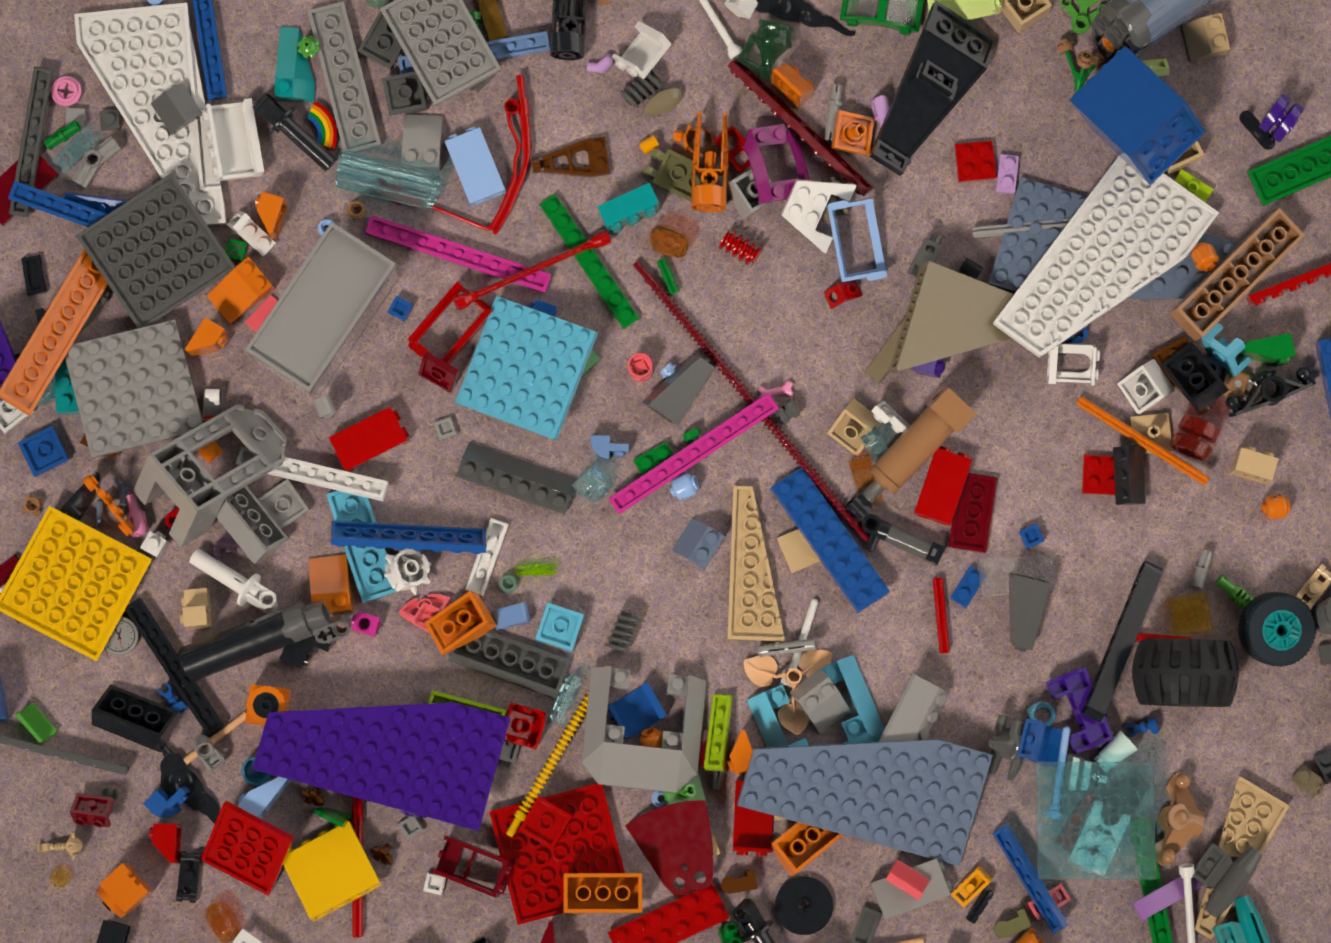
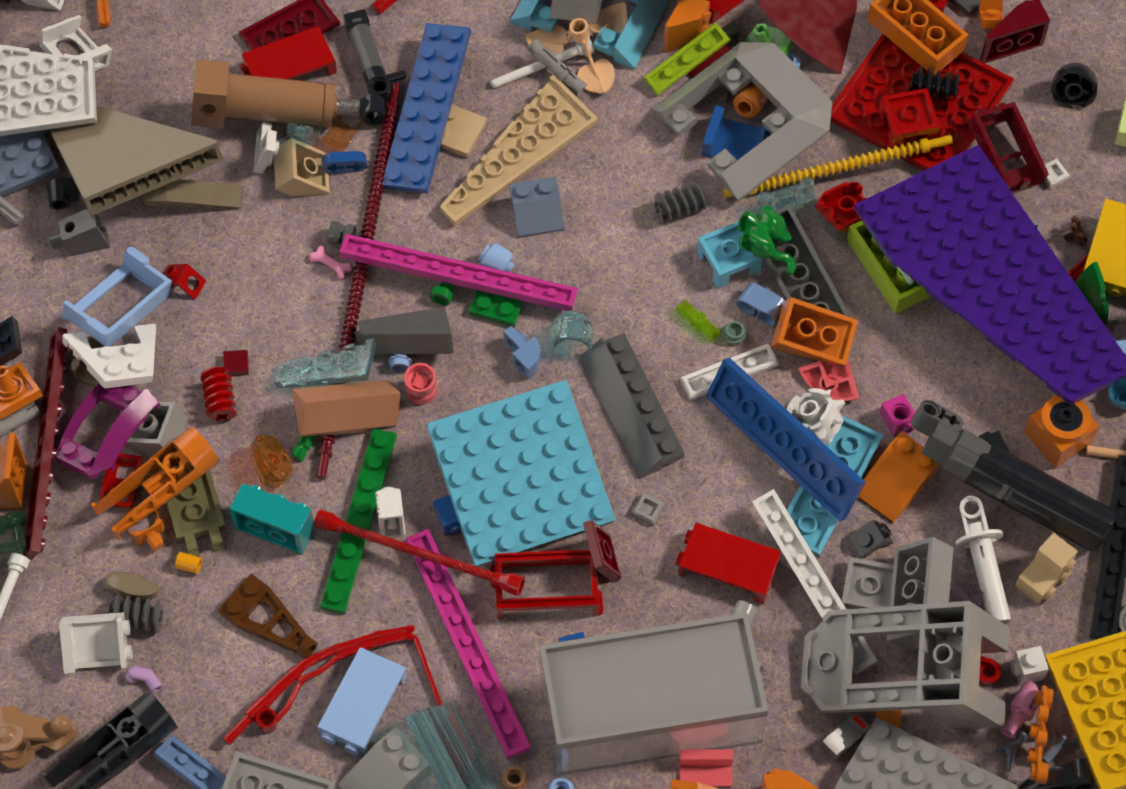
camera: 135 degrees left, 20 degrees down
none -> dark red tile [223,350,249,376]
none -> clear light blue wing [274,338,377,389]
none -> nougat slope [292,380,401,437]
none -> blue beam [322,151,367,173]
none -> white brick [375,487,406,537]
none -> green animal [737,206,796,275]
none -> black bracket [849,520,893,558]
none -> black piece [909,66,959,102]

